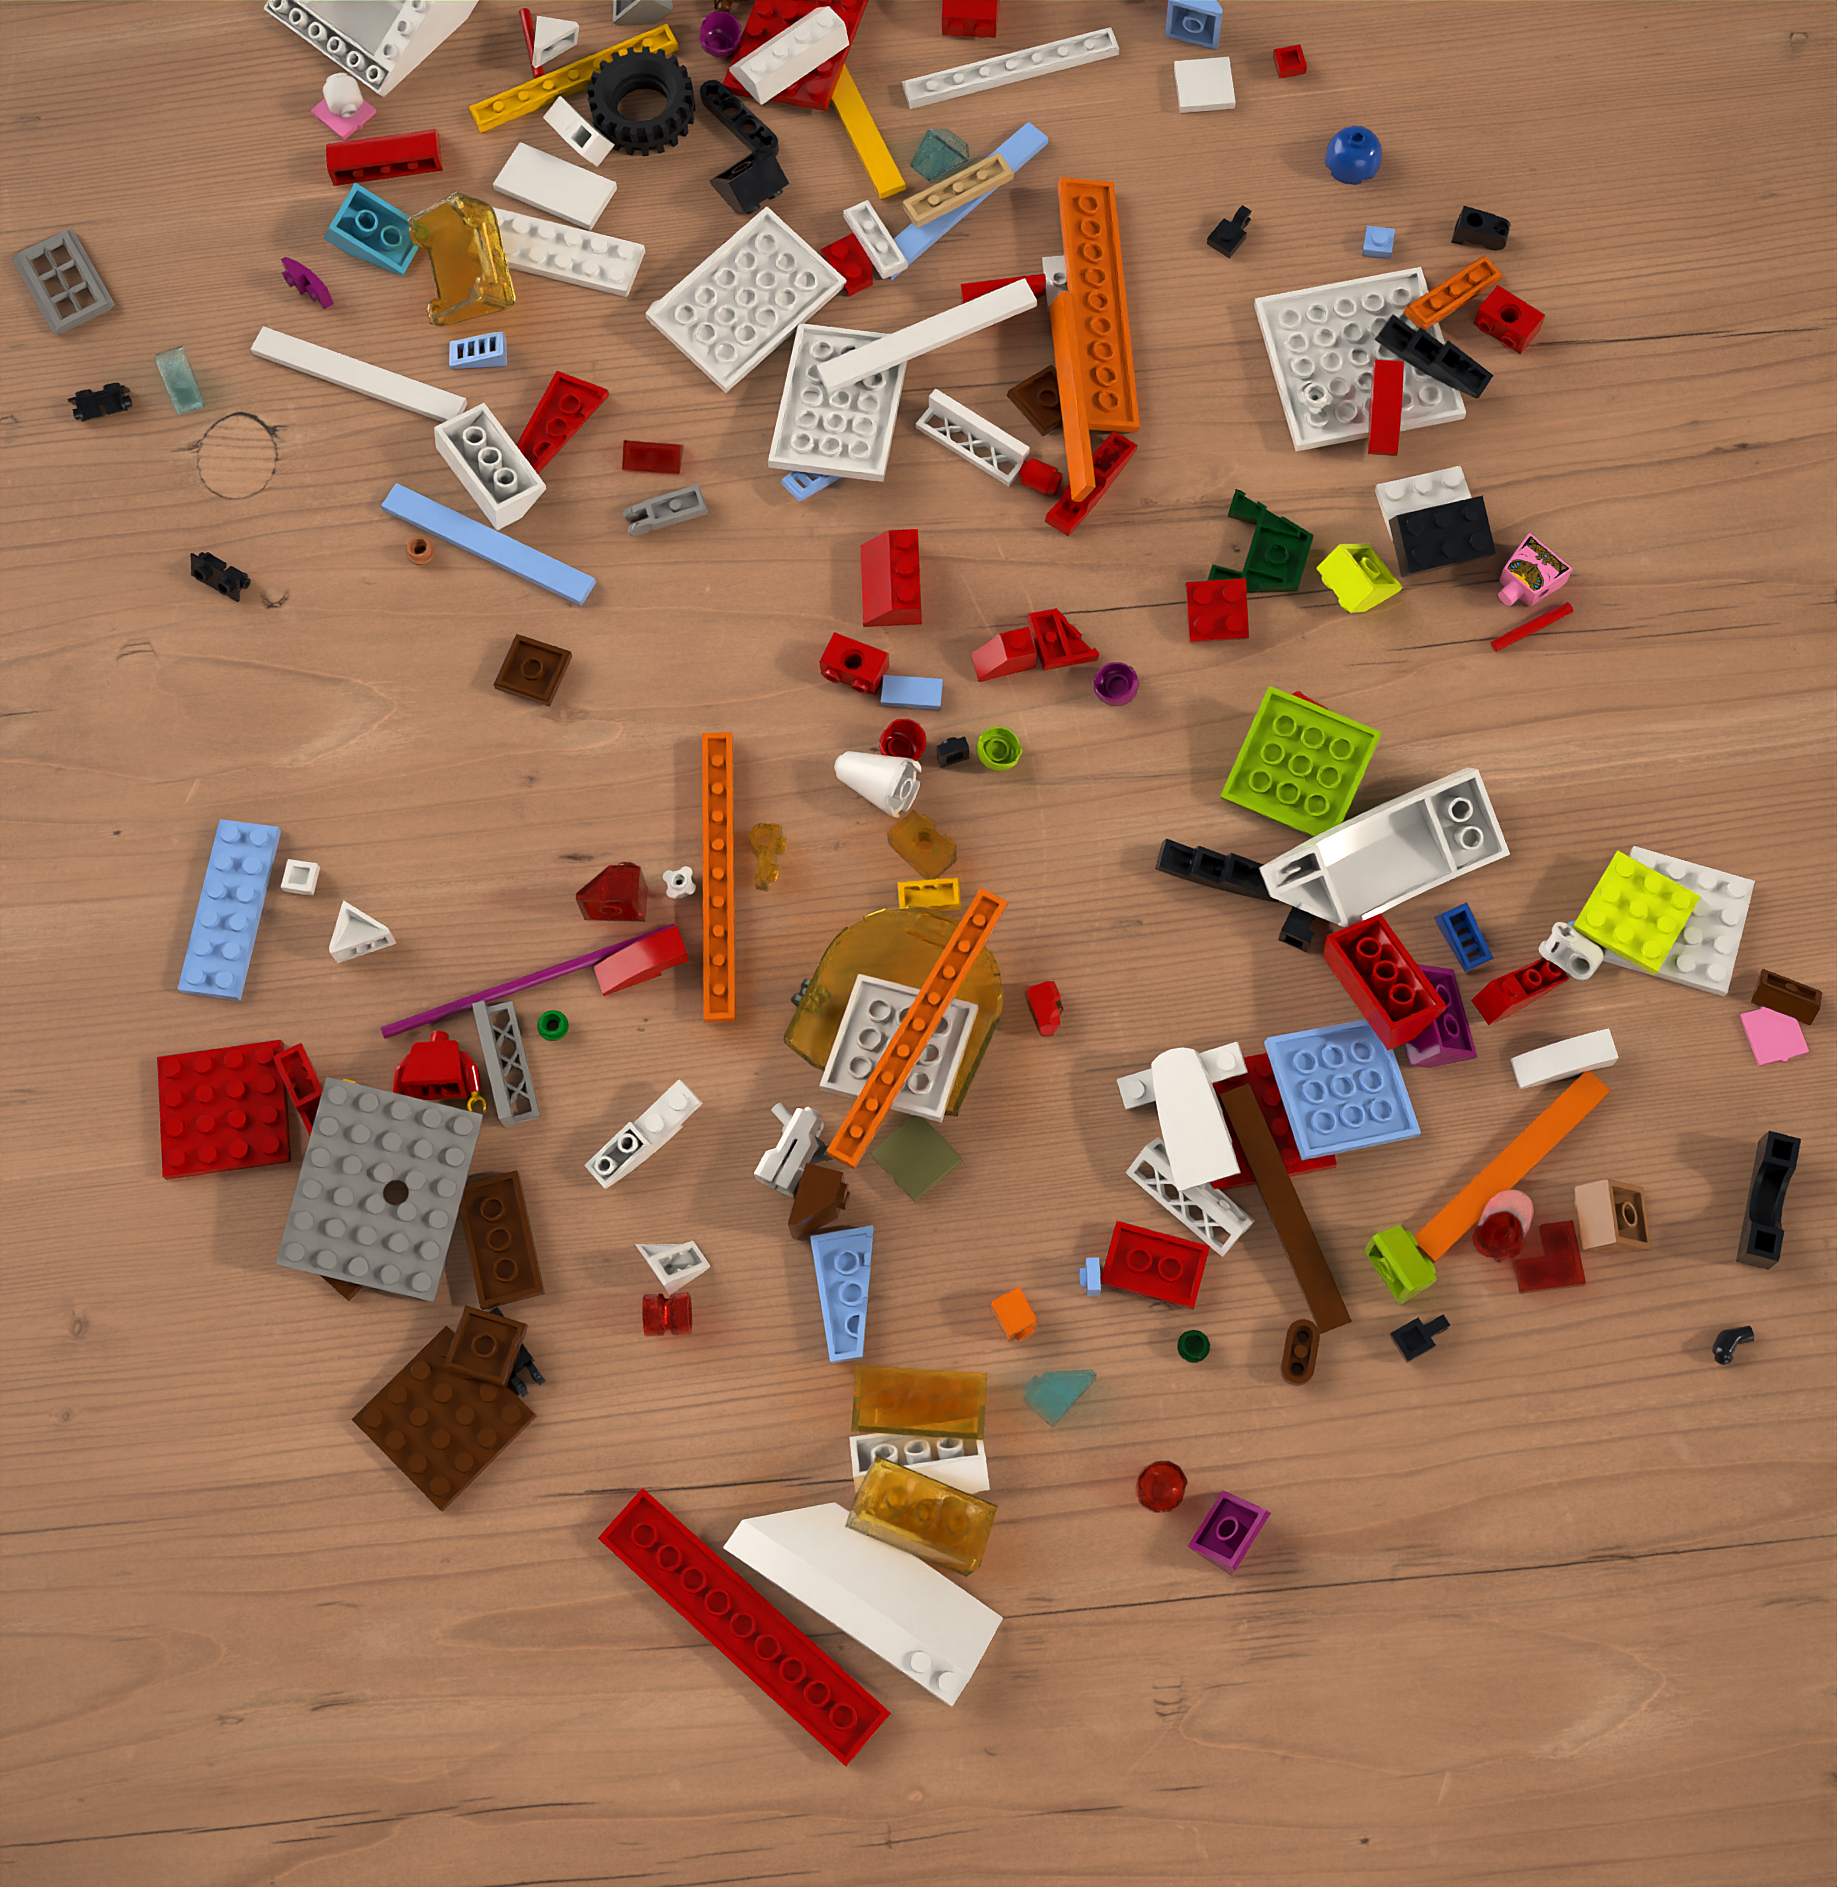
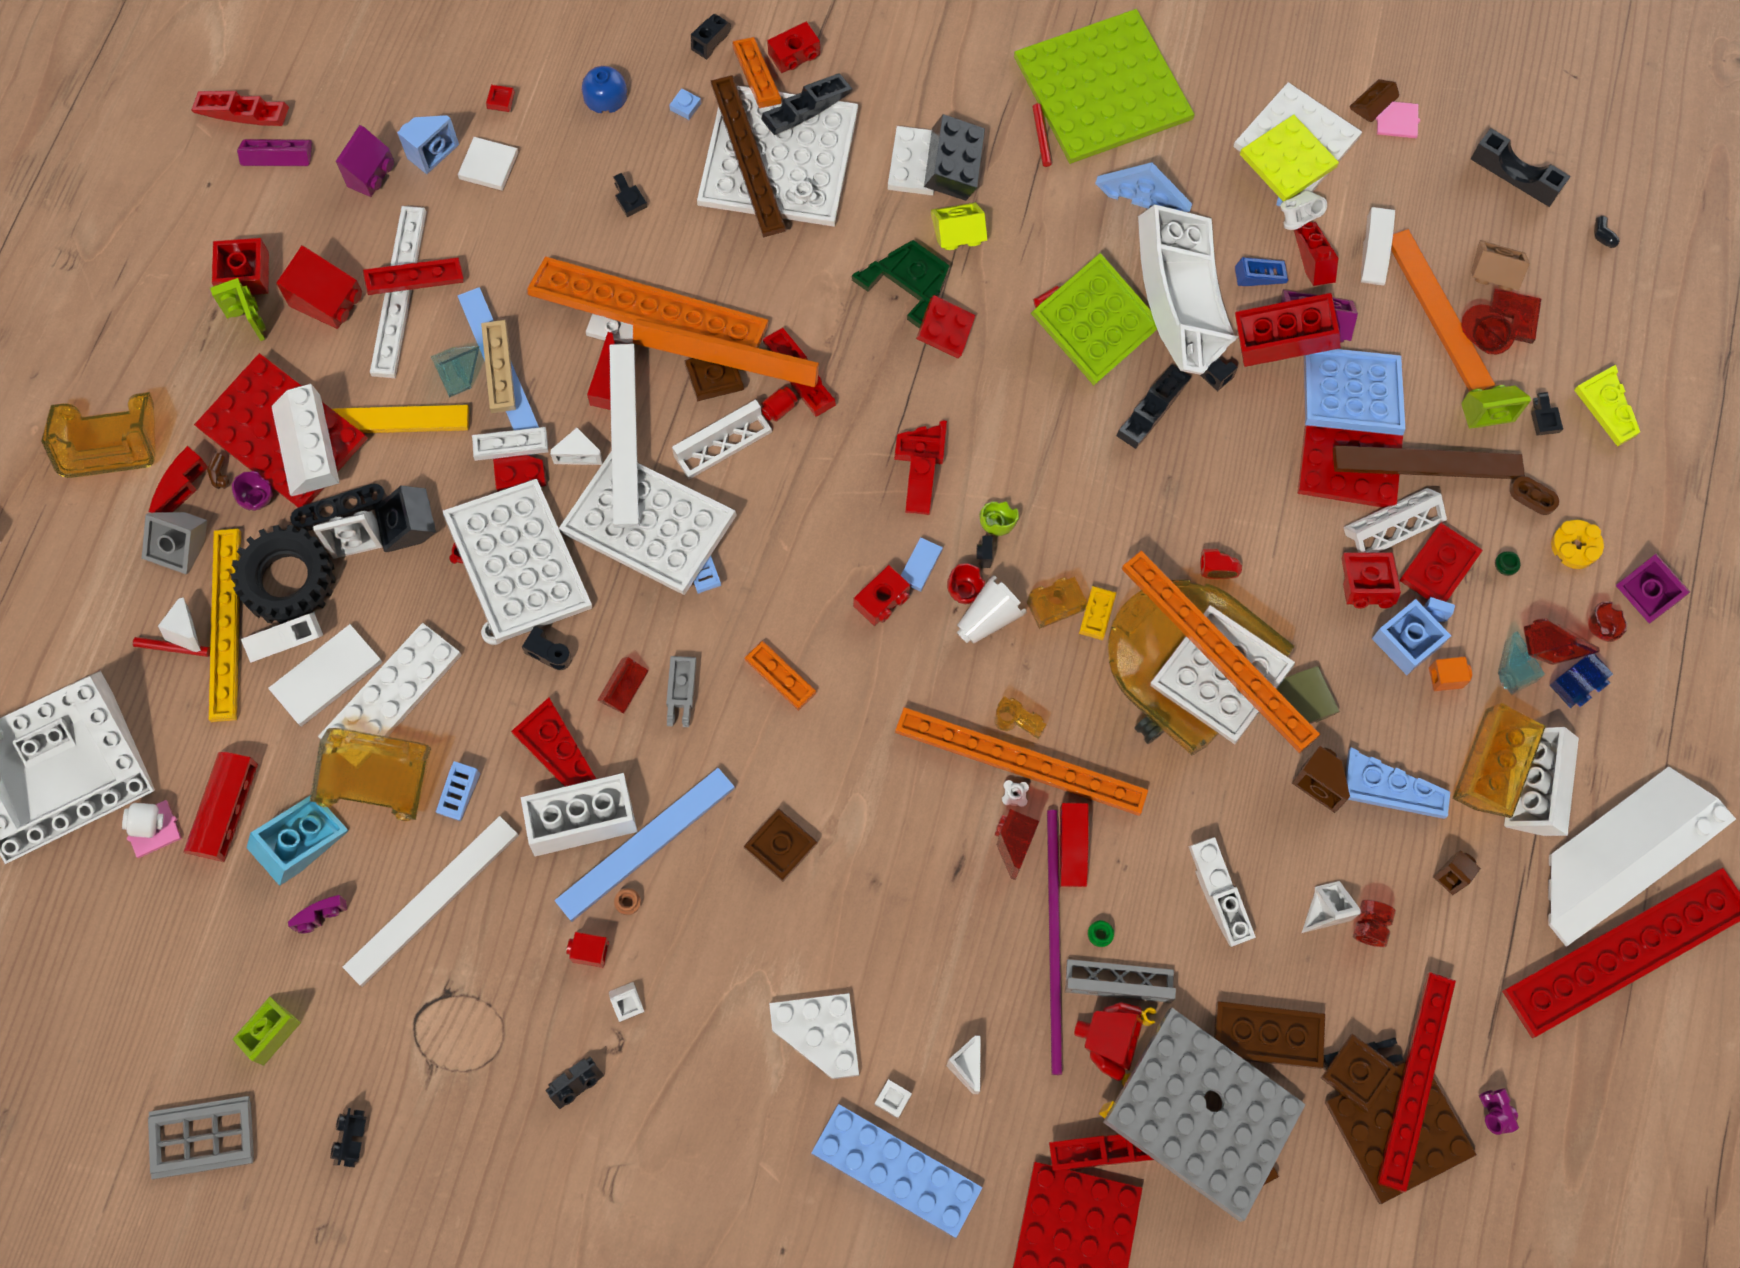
camera: 75 degrees left, 0 degrees up
clear light blue slope [155,345,205,415] -> none
white piece [754,1102,834,1198] -> none
clear yellow slope [845,1455,998,1577] -> none
red slope [861,529,922,627] -> none
magenta hair [1093,662,1139,706] -> none
white slope [1117,1042,1248,1191] -> none
red slope [1368,359,1404,456] -> none
bright pink torso [1498,533,1573,606] -> none
none -> lime slope [232,996,301,1066]
none -> white slope [313,511,382,559]
none -> red plate [363,257,463,295]
none -> black leg [522,626,572,670]
none -> white slope [550,428,603,465]
none -> red brick [566,932,609,968]
none -> white slope [609,982,644,1022]
none -> reddish brown tile [711,75,785,238]
none -> orange tile [745,641,816,711]
none -> white plate [769,993,859,1079]
none -> lime plate [1014,9,1195,164]
none -> light blue plate [1095,162,1192,212]
none -> red plate [1341,553,1401,609]
none -> light blue brick [1372,599,1451,675]
none -> red tile [1377,972,1456,1193]
none -> reddish brown slope [1433,850,1481,895]
none -> magenta plate [1479,1088,1519,1135]
none -> clear red slope [1524,618,1600,665]
none -> clear blue brick [1550,651,1613,708]
none -> yellow plate [1551,520,1604,569]
none -> neon yellow wing [1574,365,1640,447]

